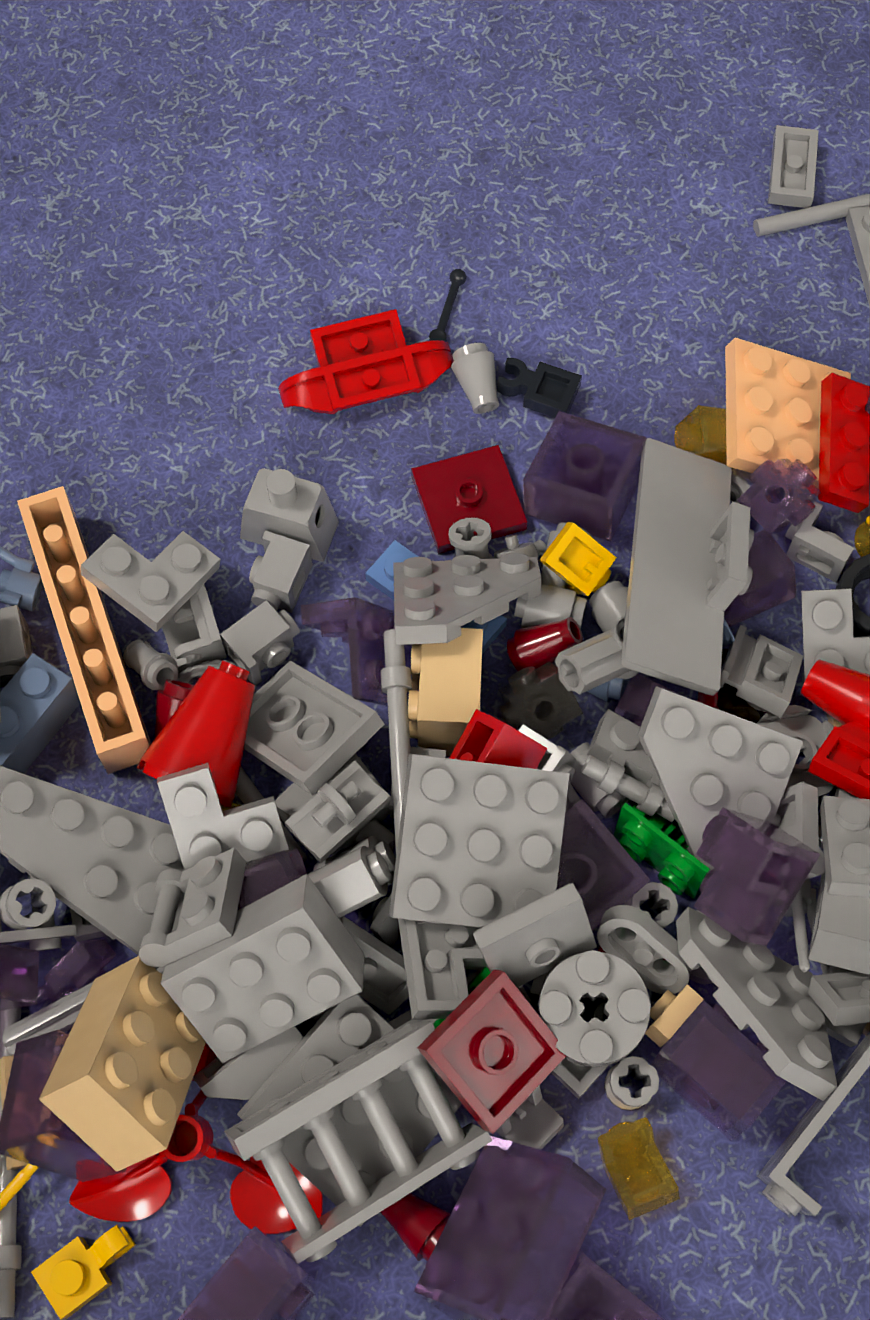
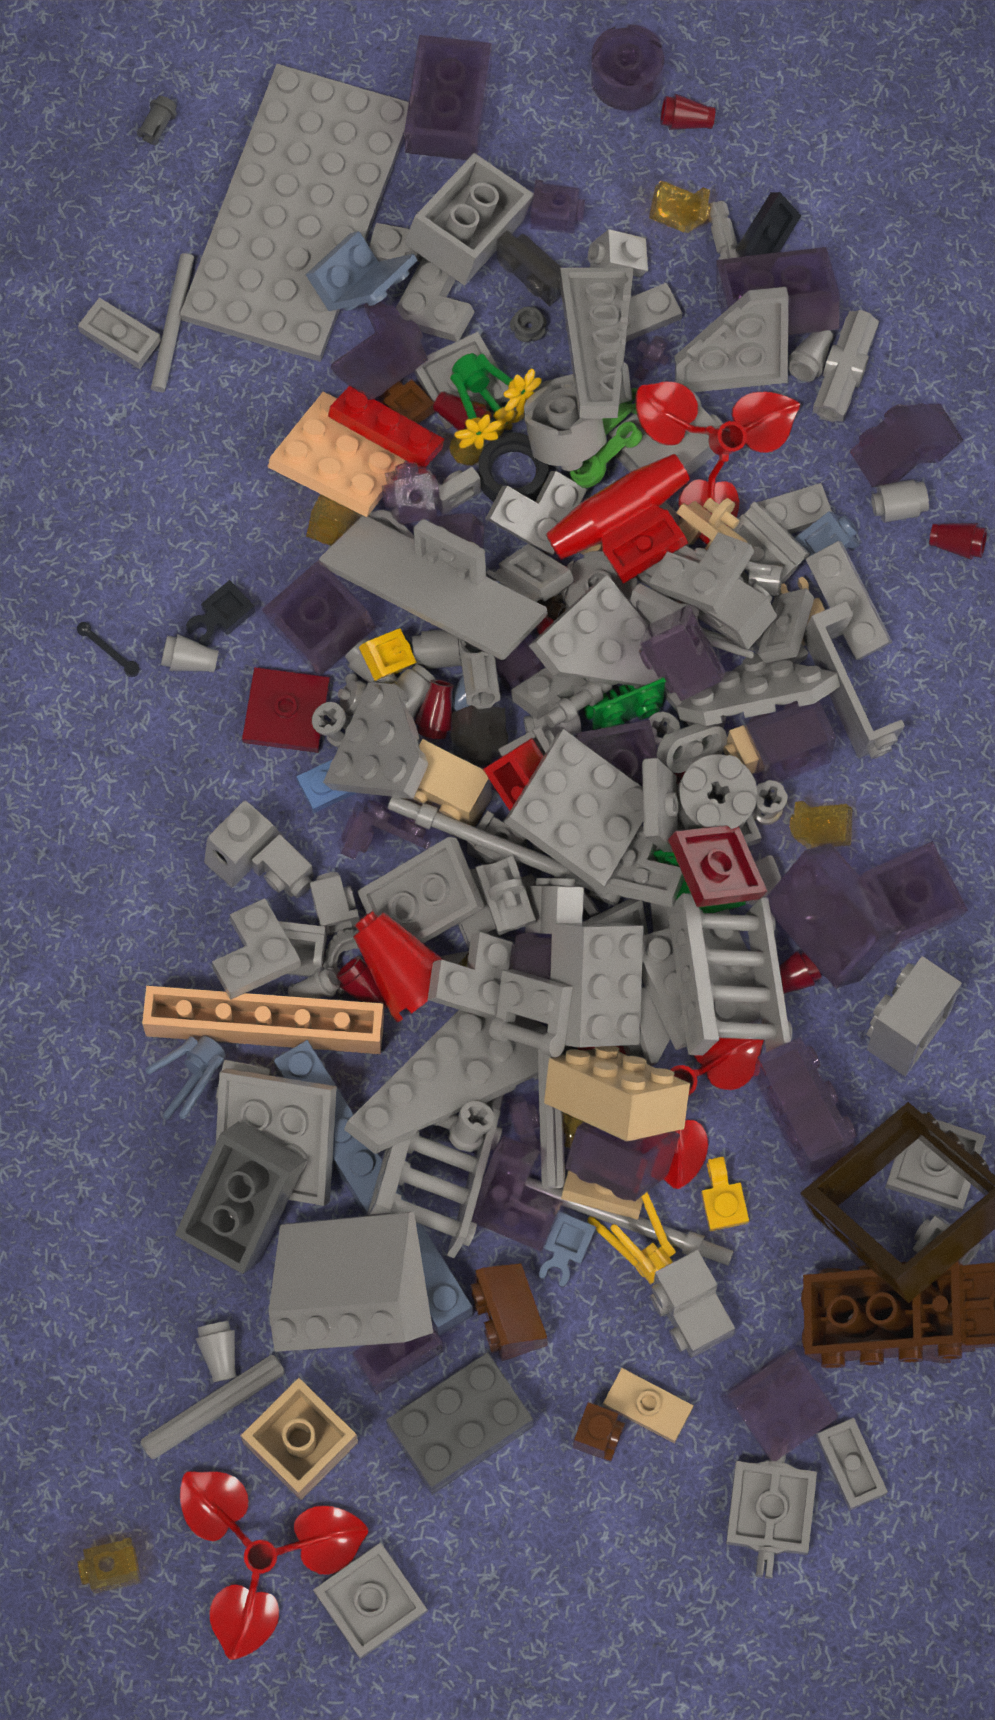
camera: 65 degrees left, 5 degrees up
red plate [278,309,454,414] -> none

